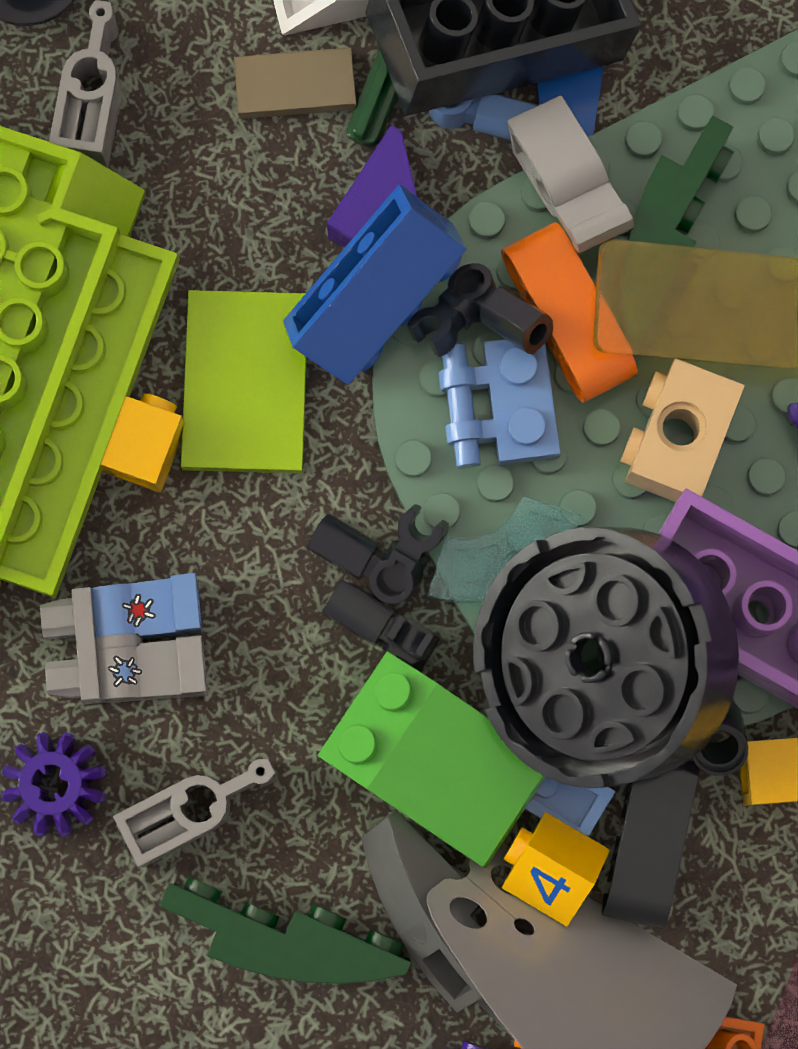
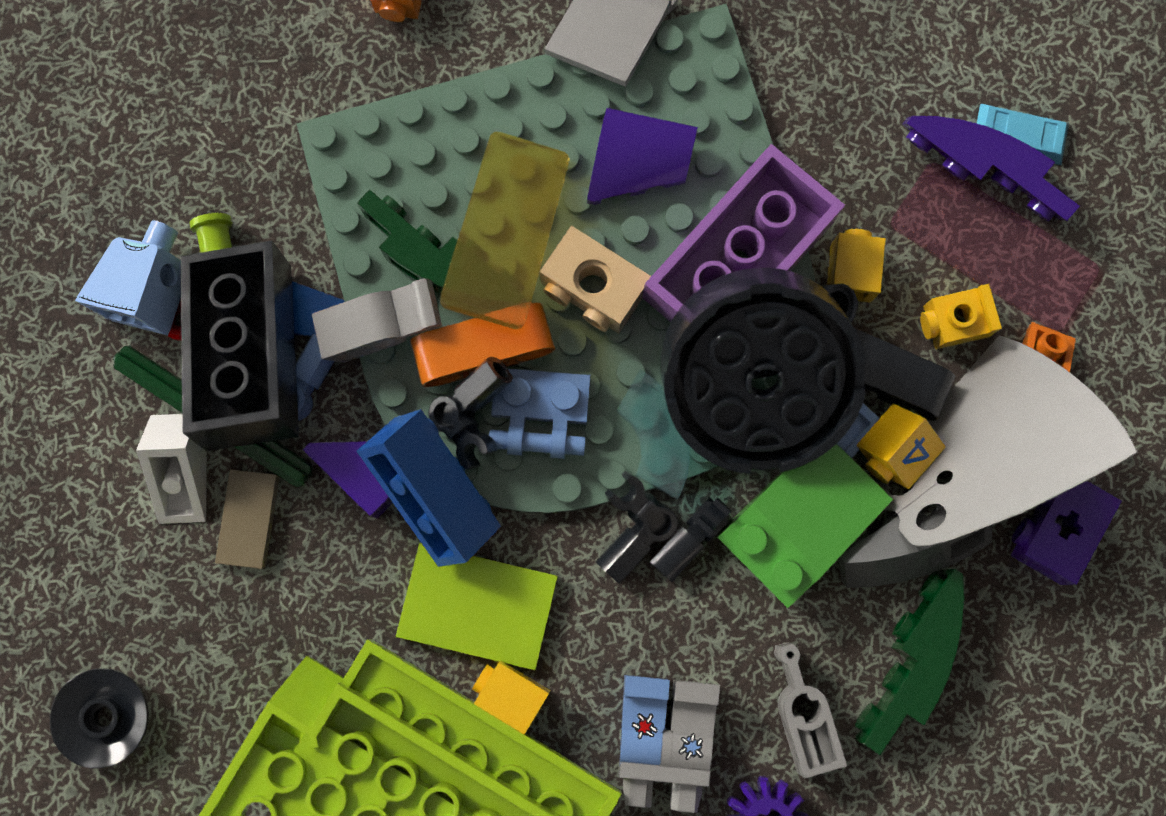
camera: 75 degrees left, 0 degrees up
light grey piece [49,0,122,168] -> none
none -> yellow brick [920,284,1002,349]

